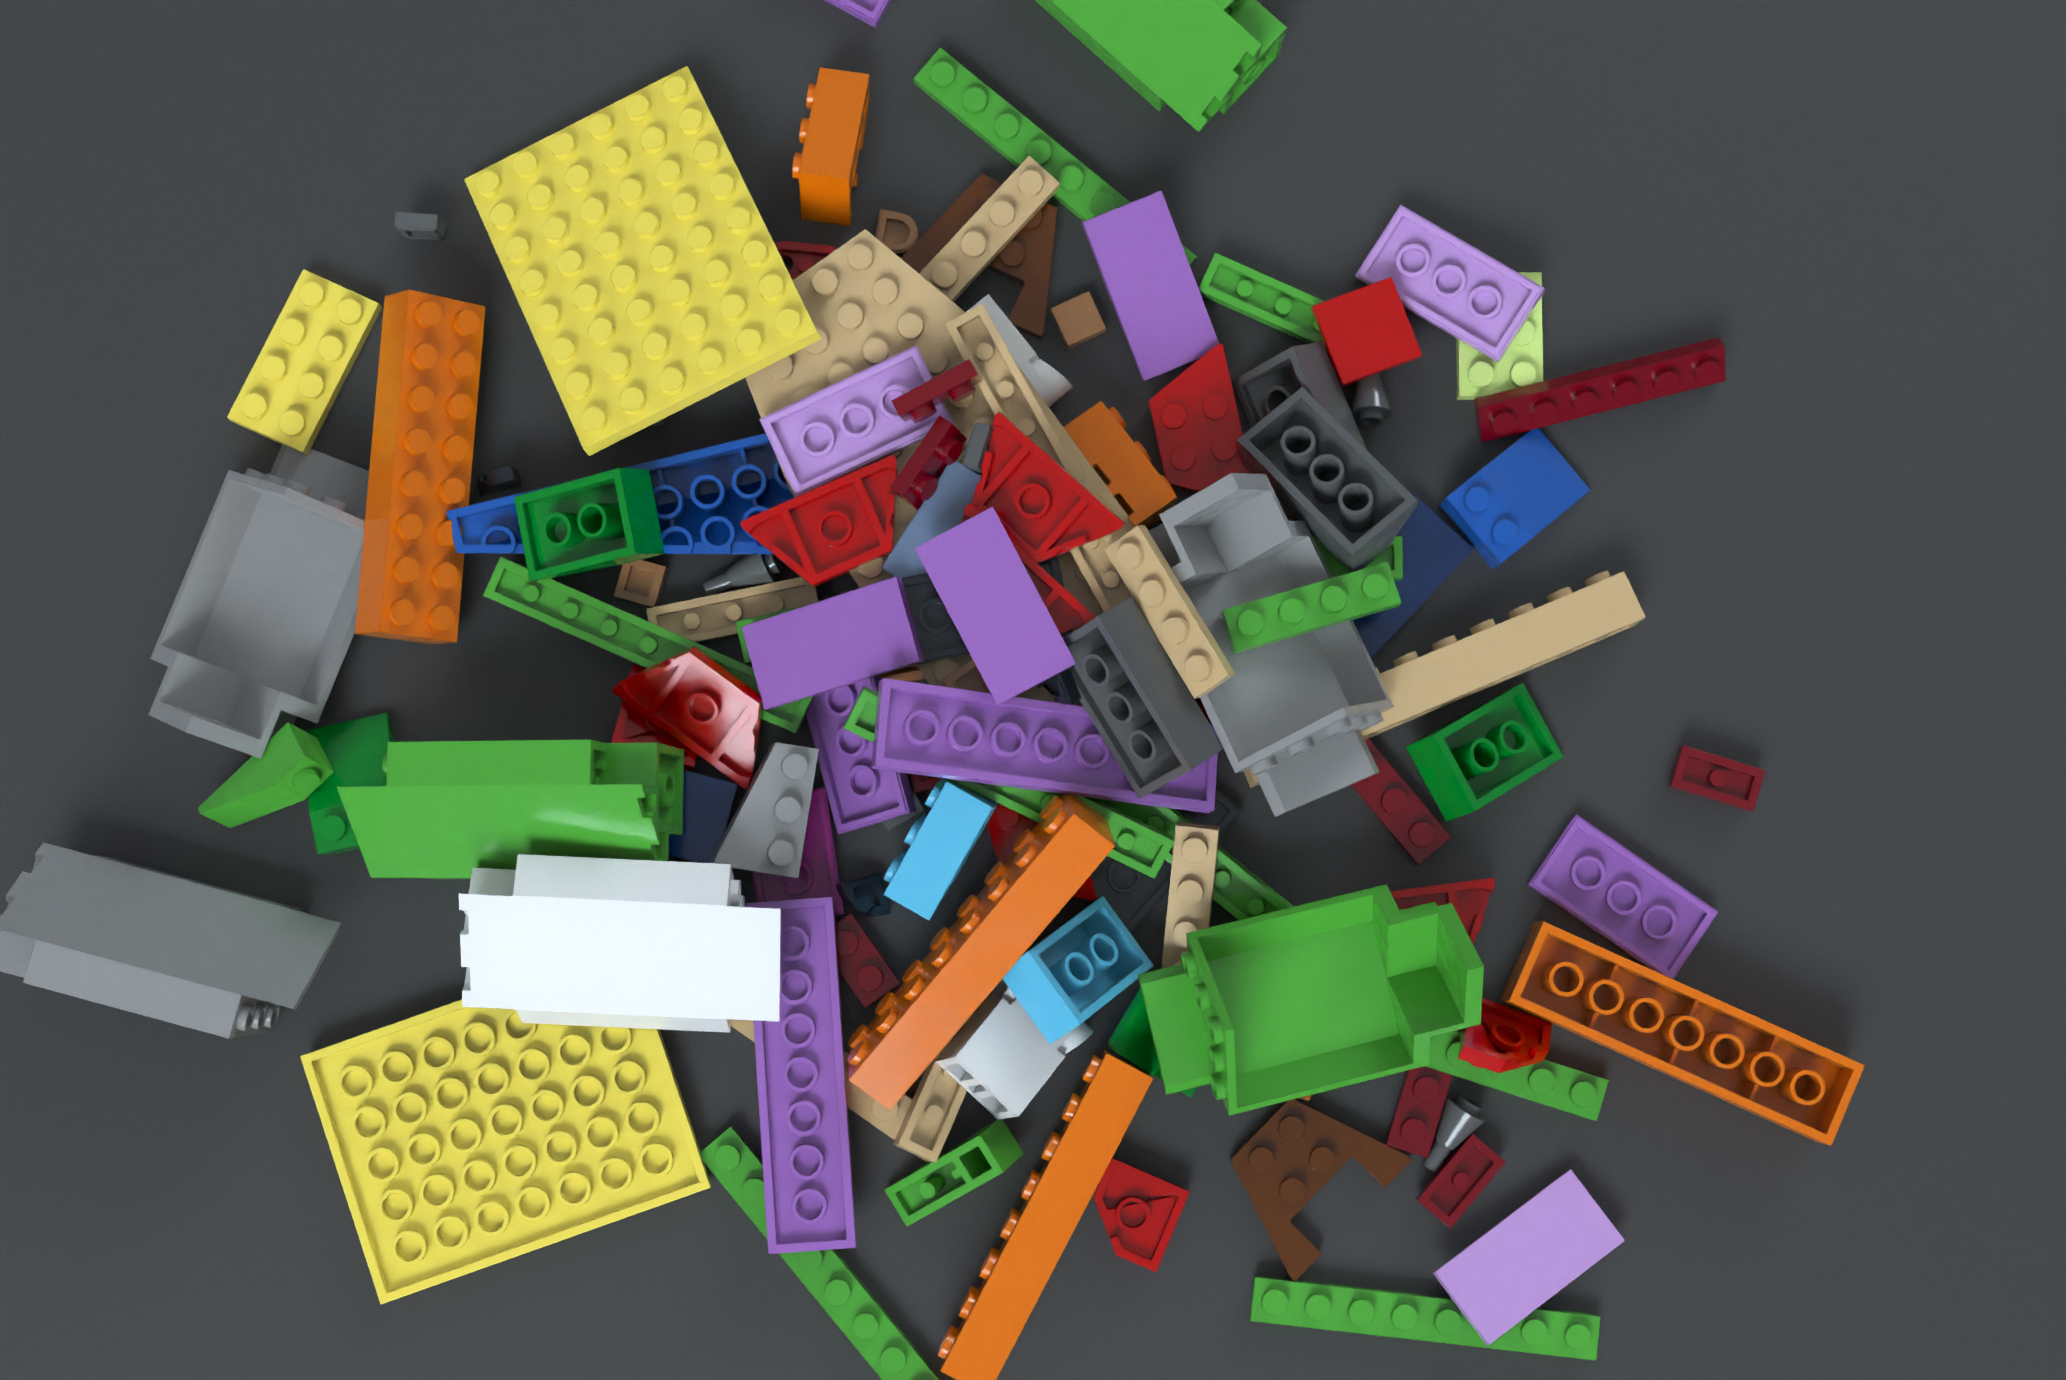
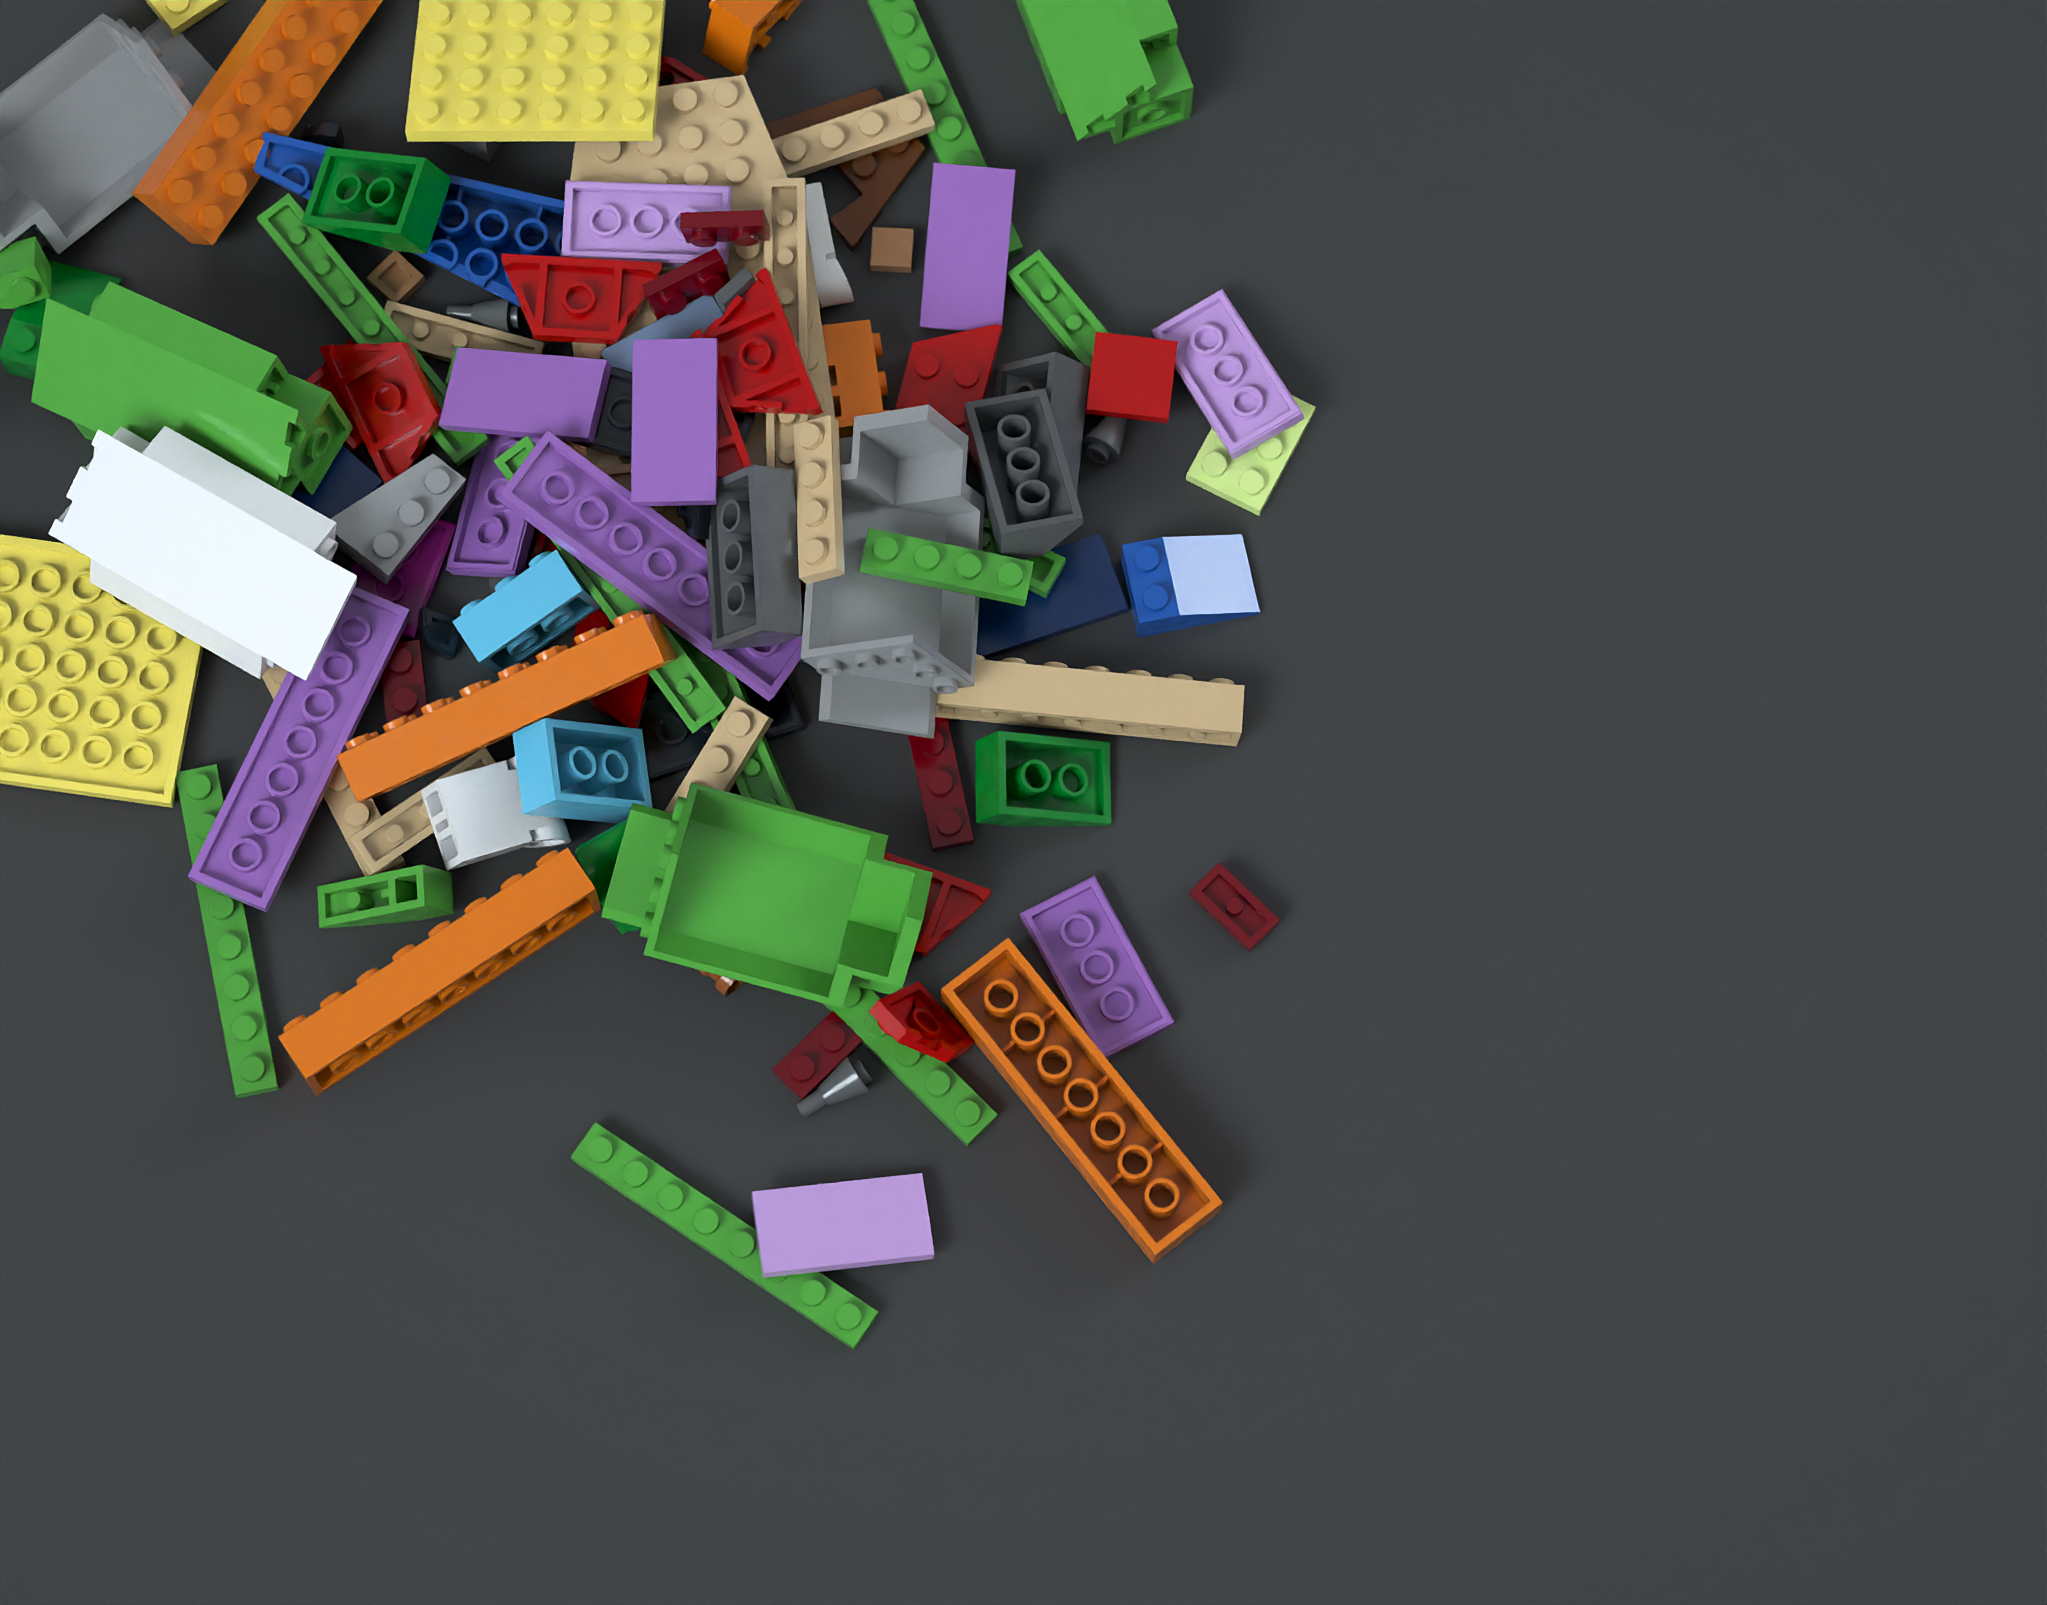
camera: 25 degrees right, 10 degrees down
medium nougat tile [875,209,918,256] -> none
red plate [1093,1157,1190,1272] -> none
reddish brown wing [1229,1099,1412,1281] -> none
dark red plate [1415,1134,1506,1229] -> none
dark red plate [1474,337,1726,442] -> none

